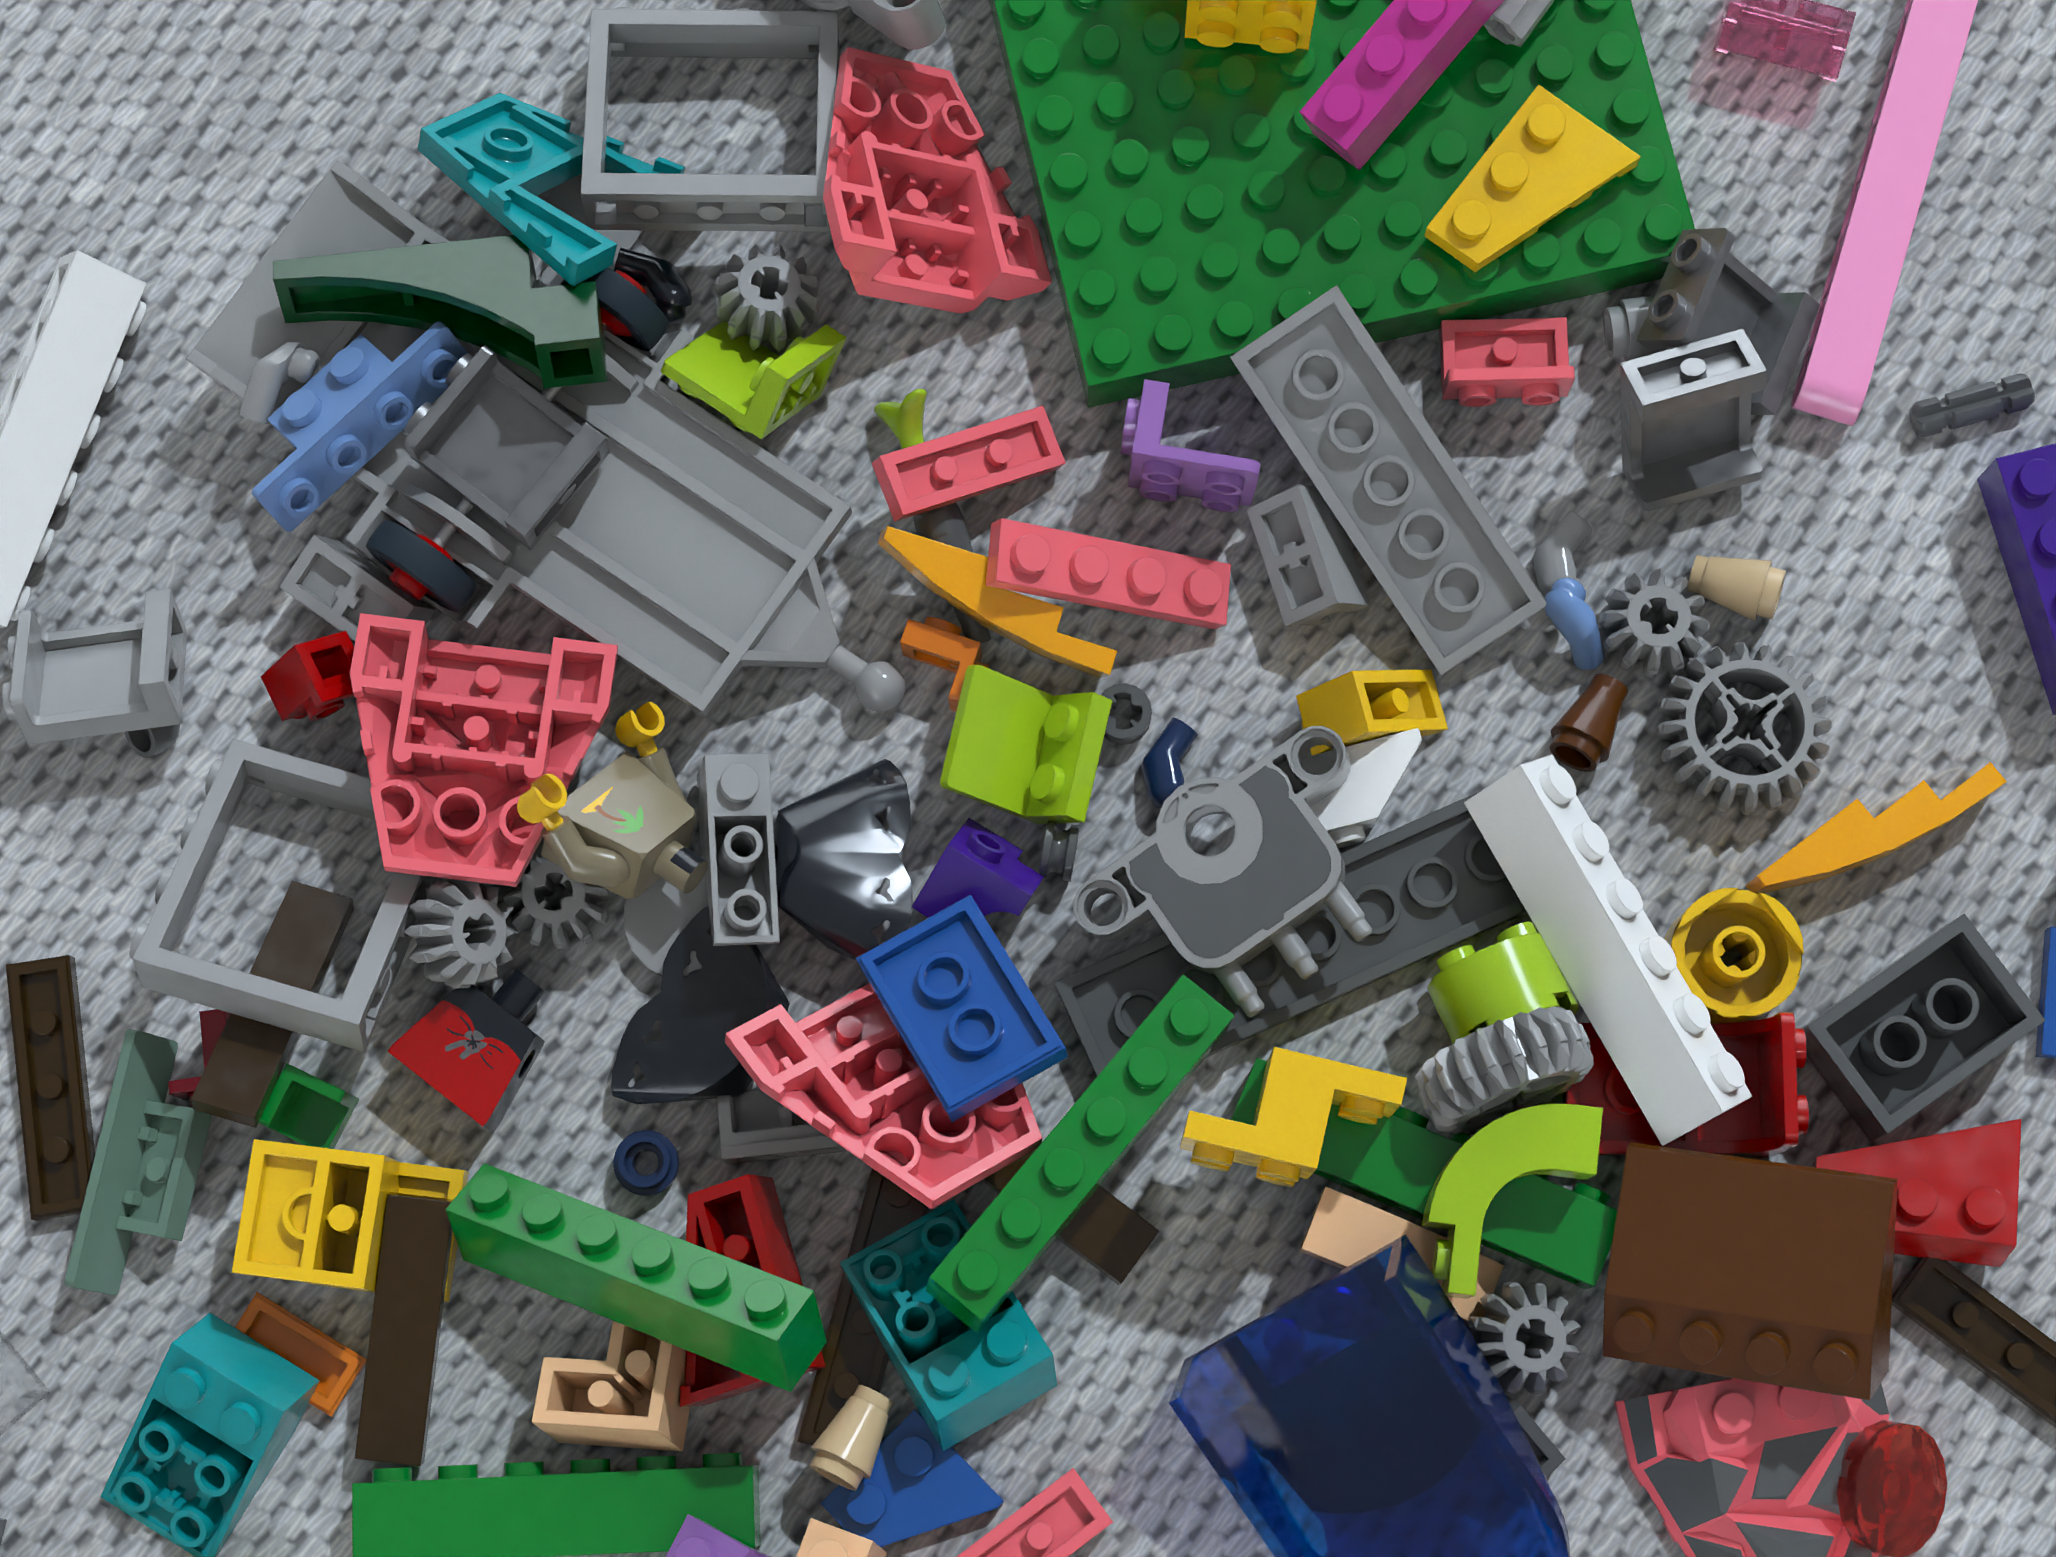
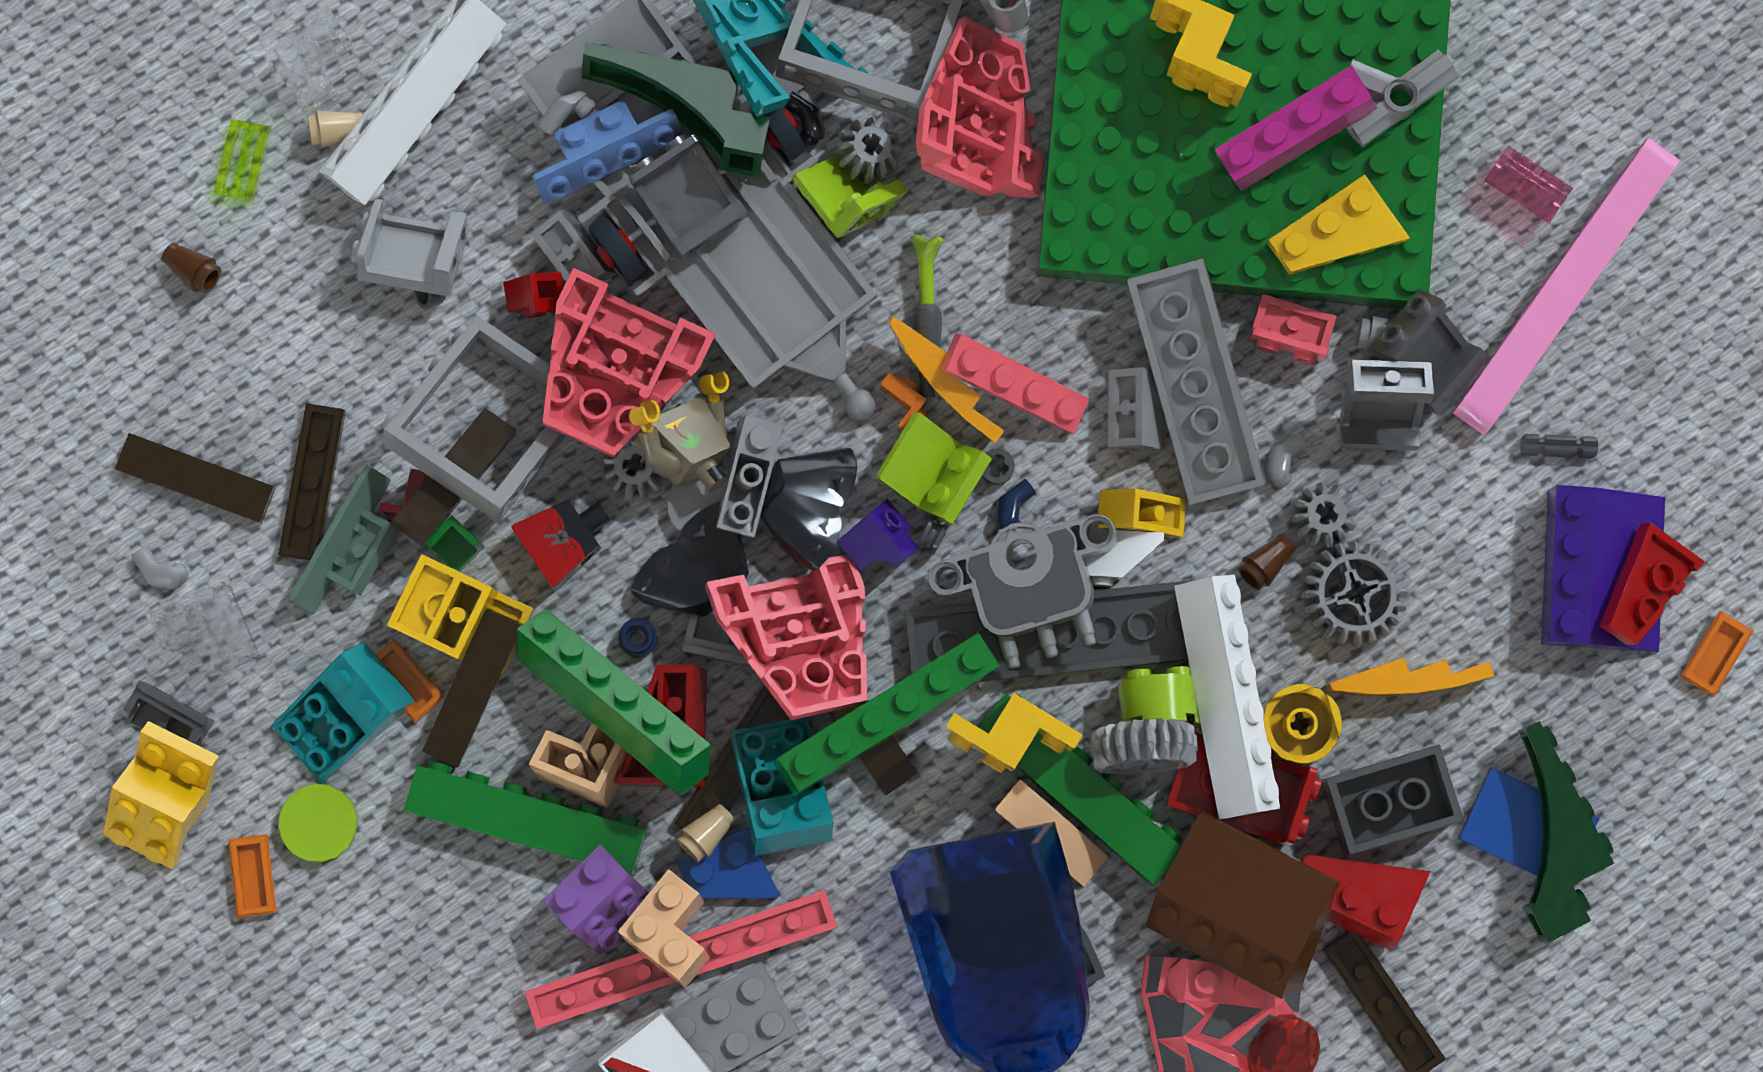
camera: 15 degrees right, 5 degrees up
light grey gear [403,879,519,988] -> none
blue tile [856,895,1068,1122] -> none
coral plate [871,406,1066,522] -> none
medium lavender bracket [1120,379,1261,512] -> none
lime arch [1422,1104,1603,1299] -> none
light grey gear [1467,1282,1581,1394] -> none
medium blue arm [1545,578,1604,670] -> none
tan cone [1687,554,1786,621] -> none

